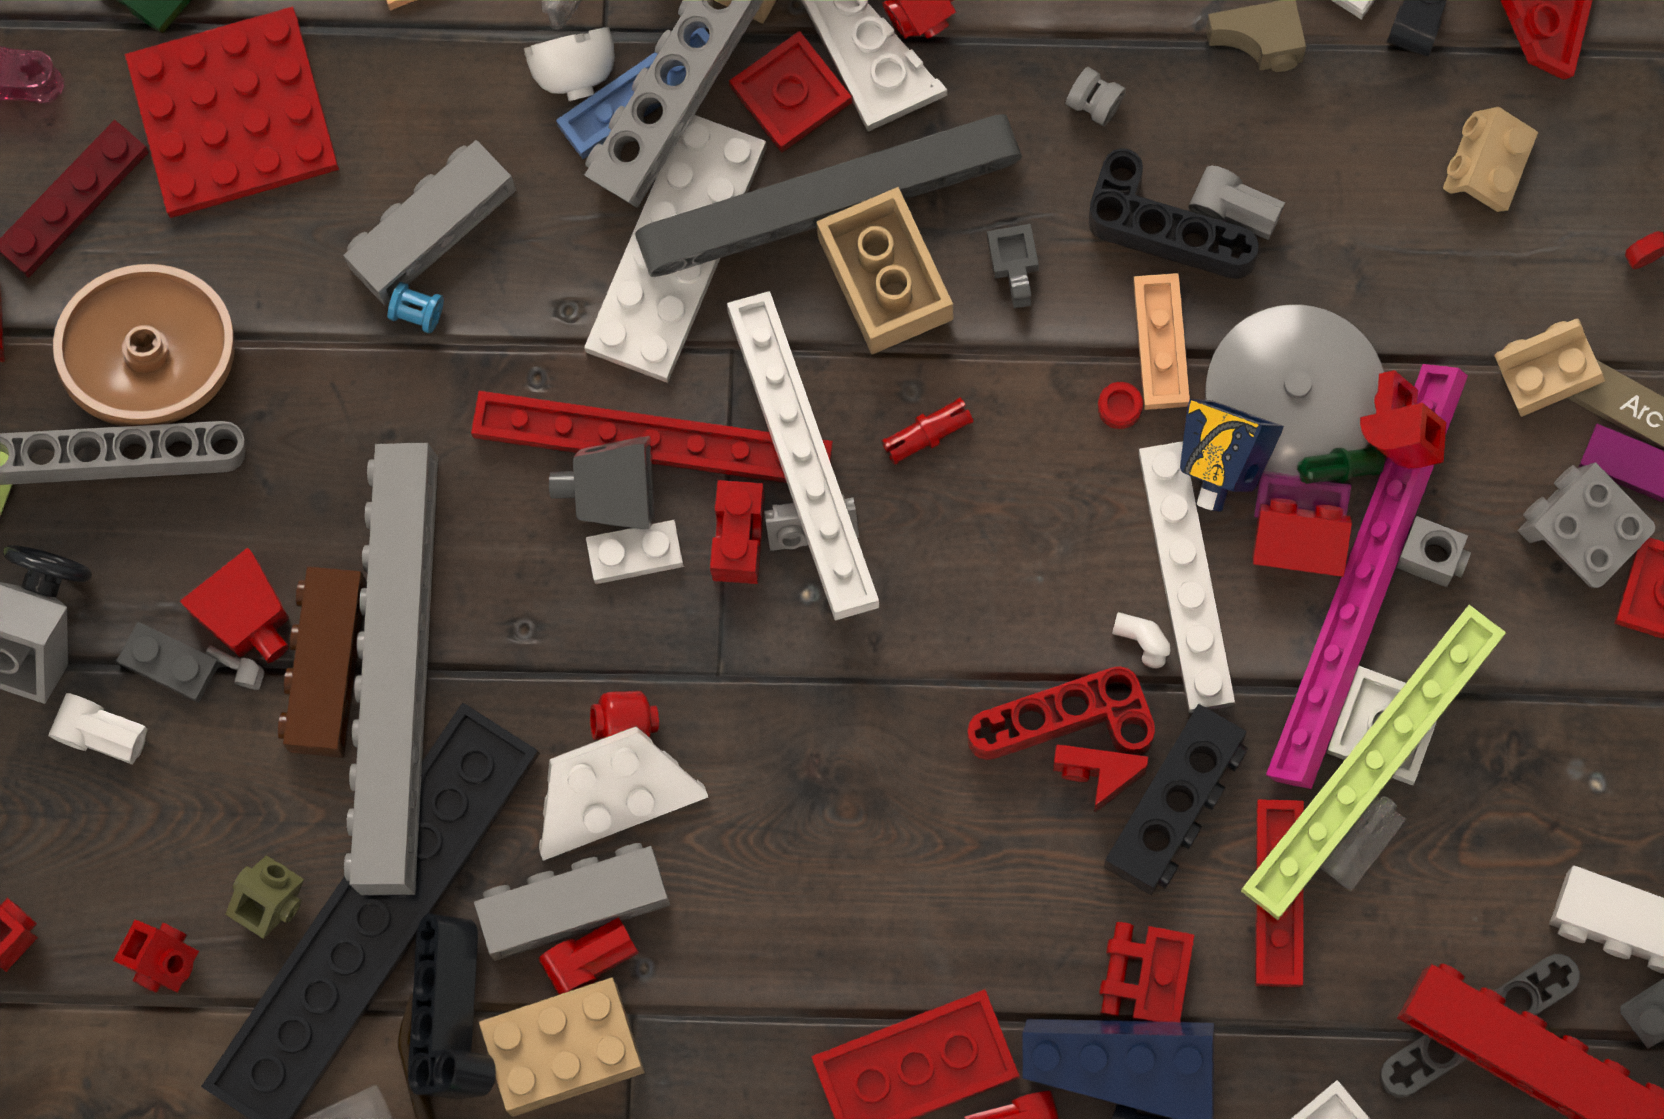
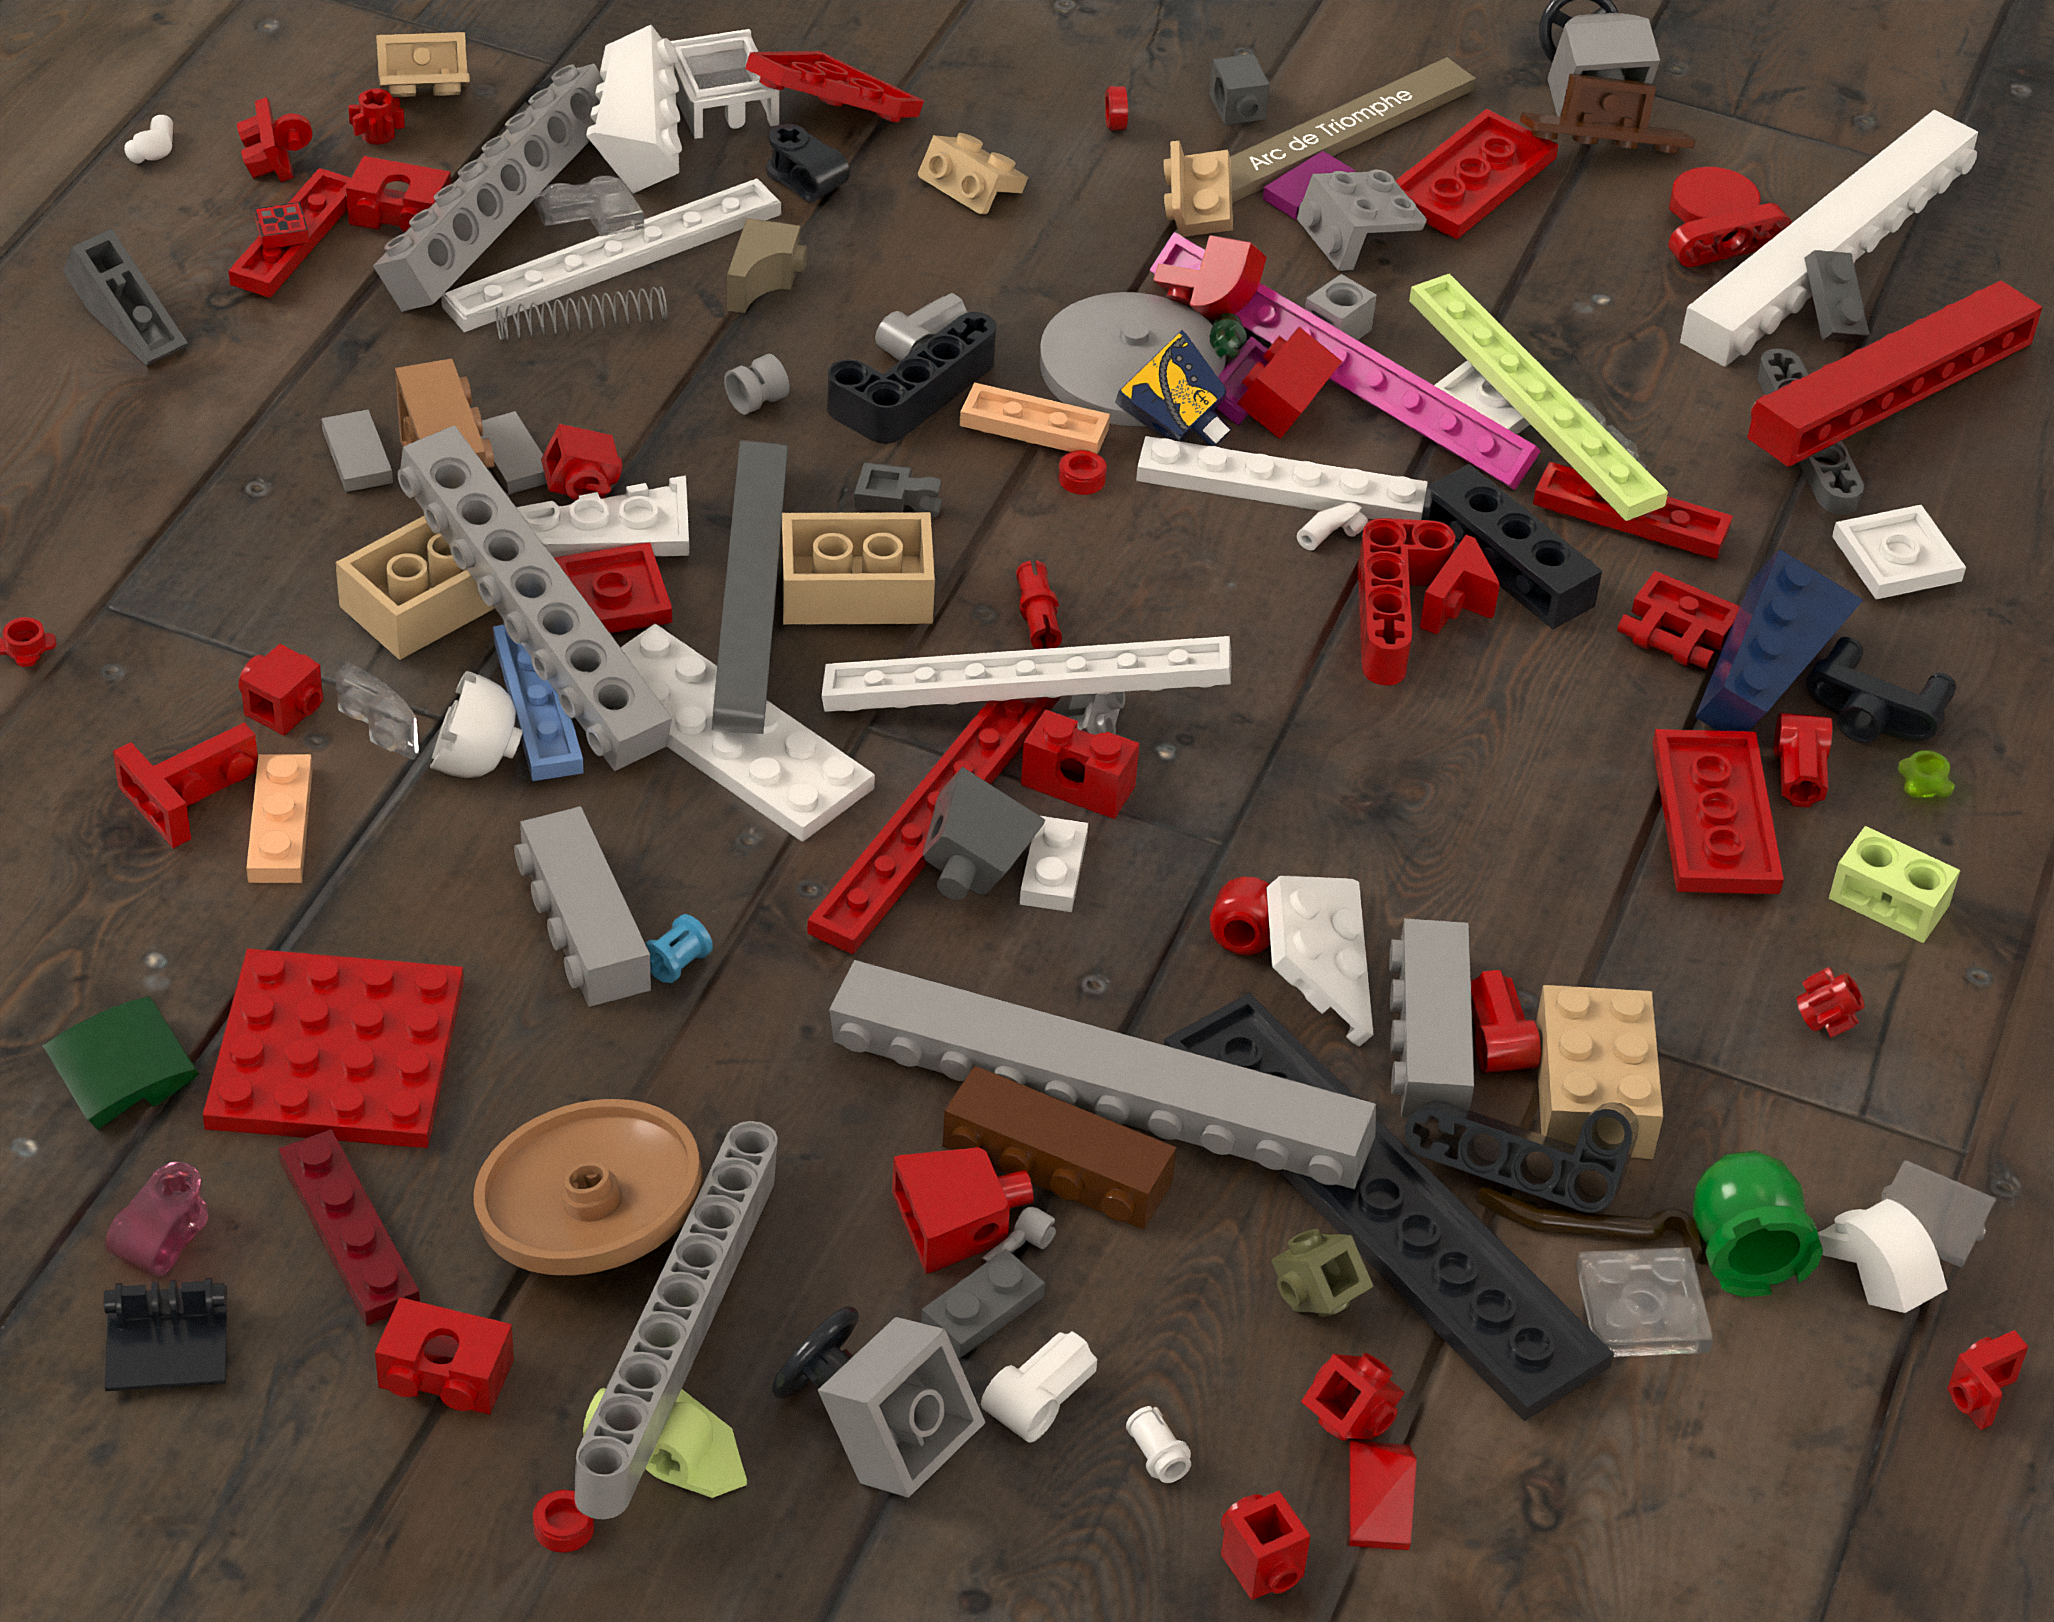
camera: 80 degrees left, 30 degrees down
none -> white pin [1126,1406,1191,1483]
none -> red slope [1349,1440,1417,1550]

